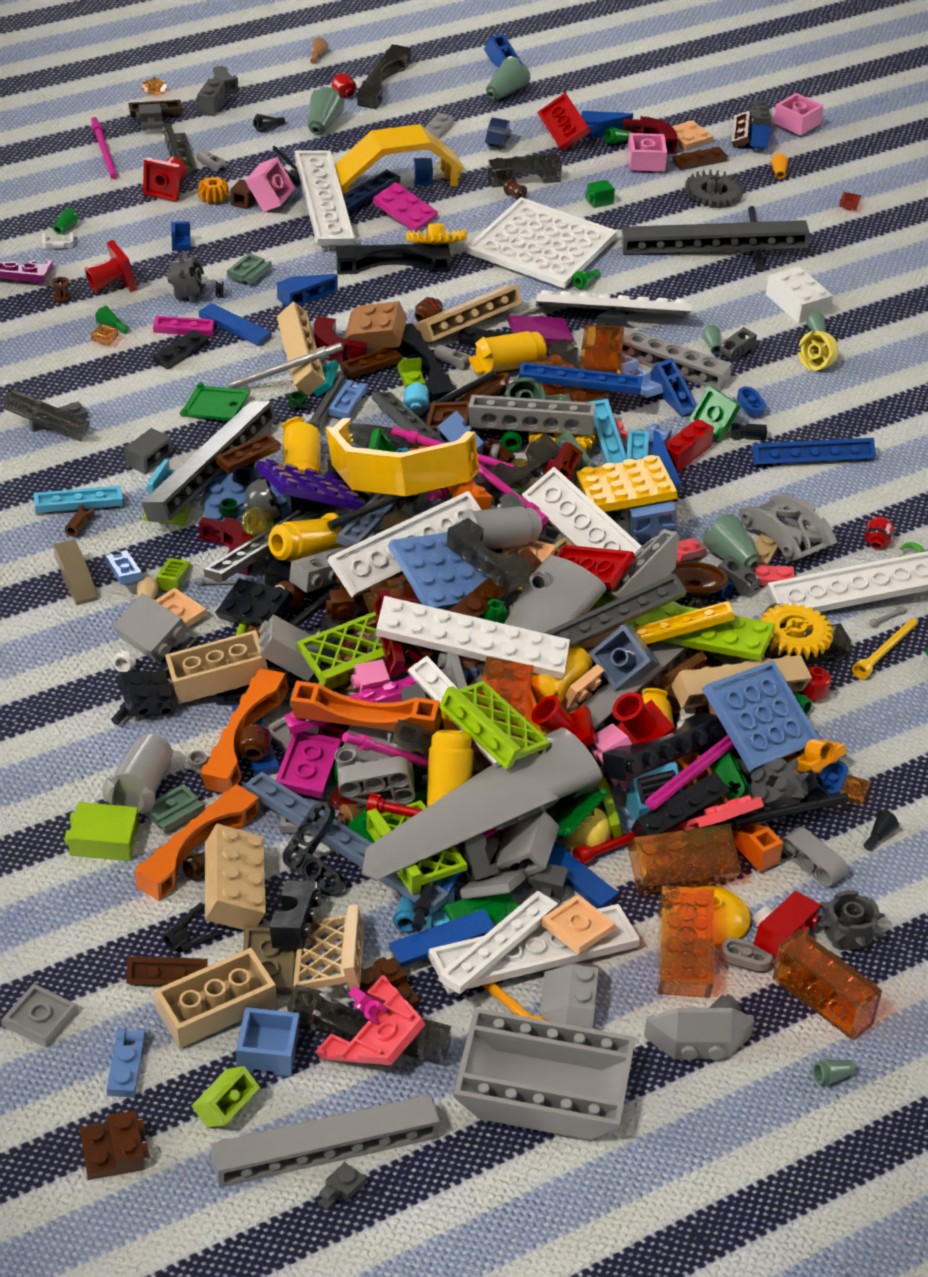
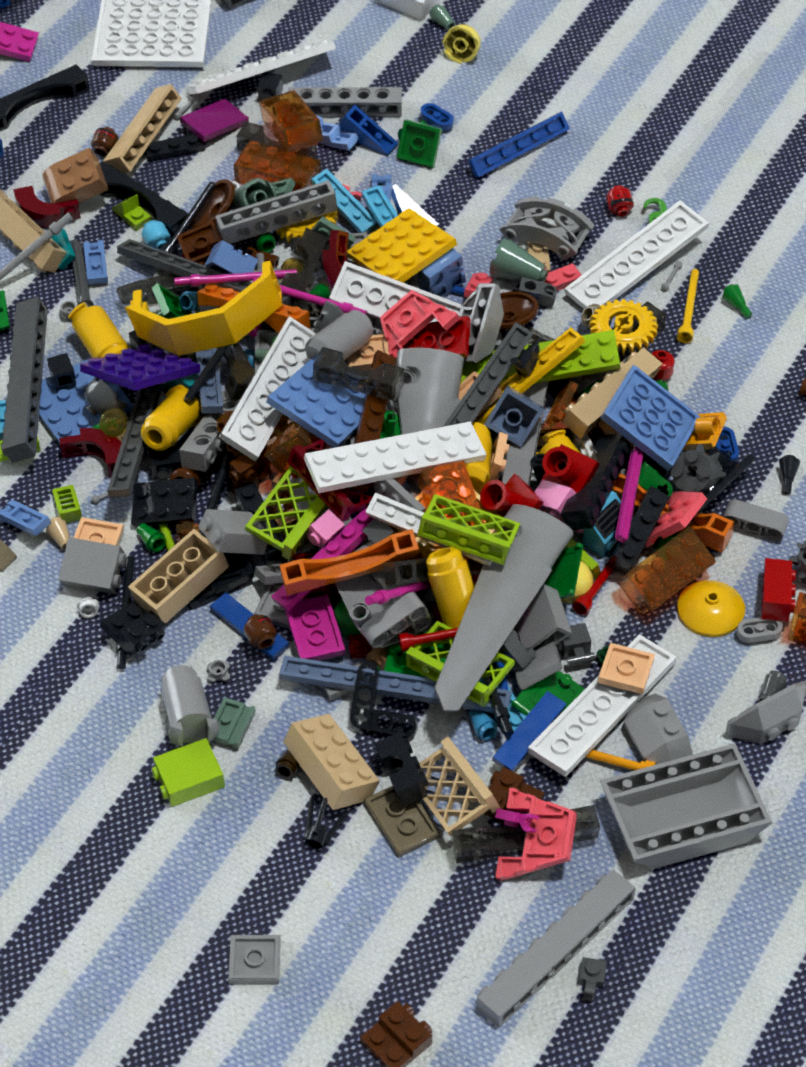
camera: 25 degrees left, 10 degrees up
medium blue plate [107,1027,146,1098] -> none
reddish brown plate [126,956,208,985] -> none
orange arch [135,784,259,901] -> none
tan brick [154,948,277,1049] -> none
lime brick [191,1066,260,1128] -> none
orange arch [201,668,289,793] -> none
reddish brown plate [216,433,281,474] -> none
dark green plate [218,498,240,518] -> none
medium blue piece [236,1007,299,1077] -> none
dark green plate [287,391,309,410] -> none
reddish brown plate [340,347,402,379] -> none
yellow gear [406,223,467,244] -> none
light grey bar [434,344,470,369] -> none
white plate [439,891,558,995] -> none
yellow piece [469,331,547,376] -> none
blue plate [519,362,643,395] -> none
blue tile [548,842,619,909] -> none
green cone [572,269,600,290] -> none
clear orange brick [657,886,714,998] -> none
red brick [665,418,714,473] -> none
sand green cone [702,325,721,354] -> none
dark grey leg [720,327,757,361] -> none
black bar [731,423,767,440] -> none
white plate [752,905,774,927] -> none
clear orange plate [840,774,871,804] -> none
none -> green cone [136,523,166,552]
none -> coral wing [380,290,461,358]
none -> black piece [510,337,541,377]

